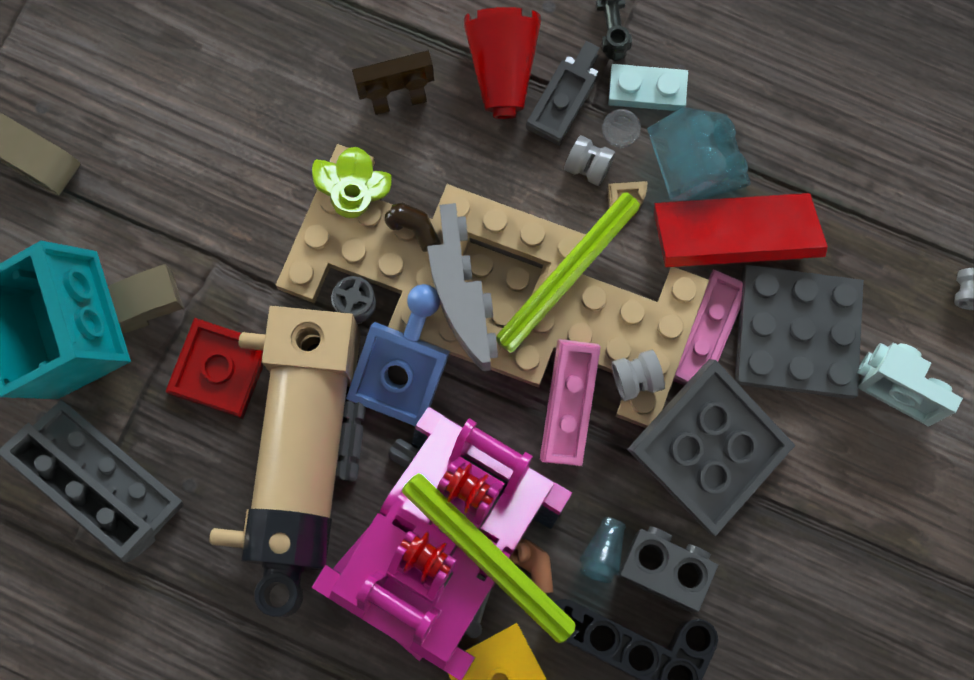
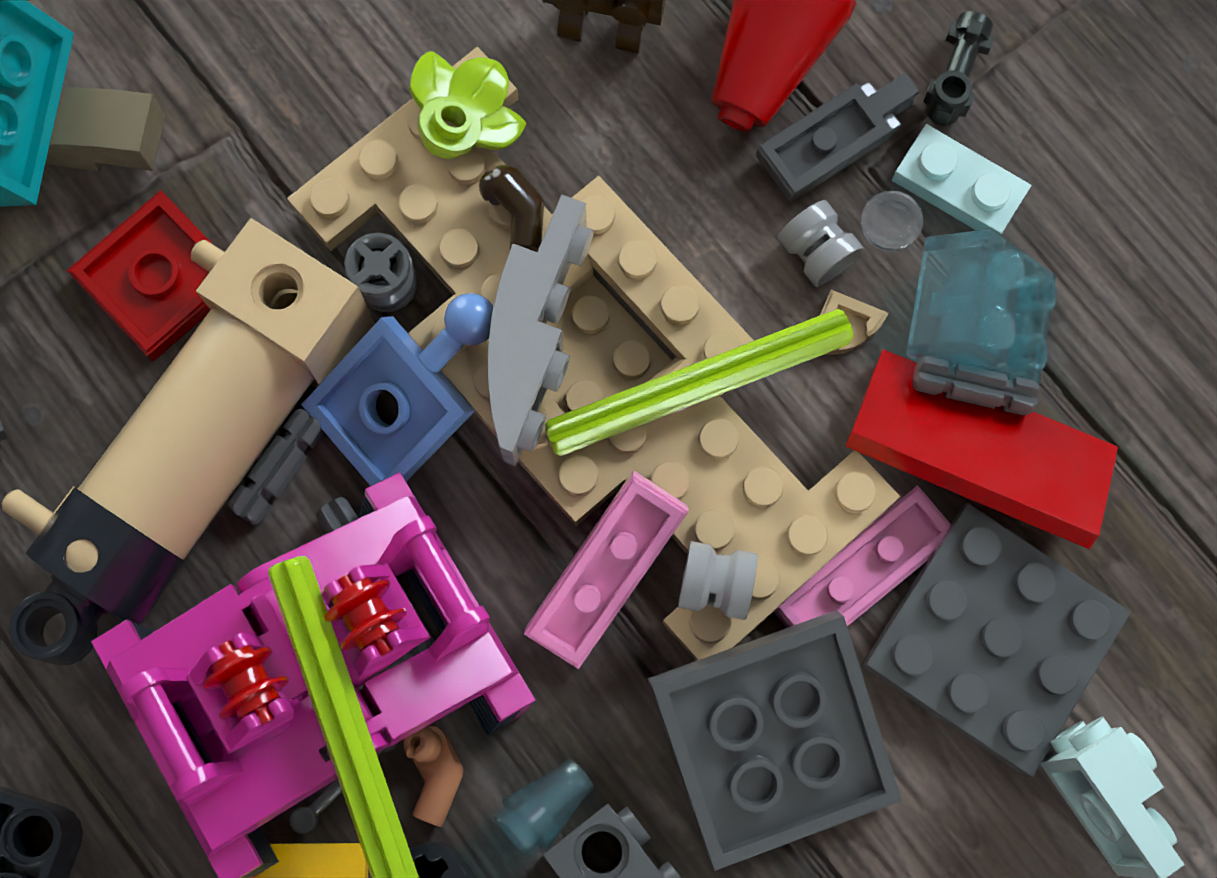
camera: 25 degrees right, 0 degrees up
none -> dark grey axle [912,356,1040,415]

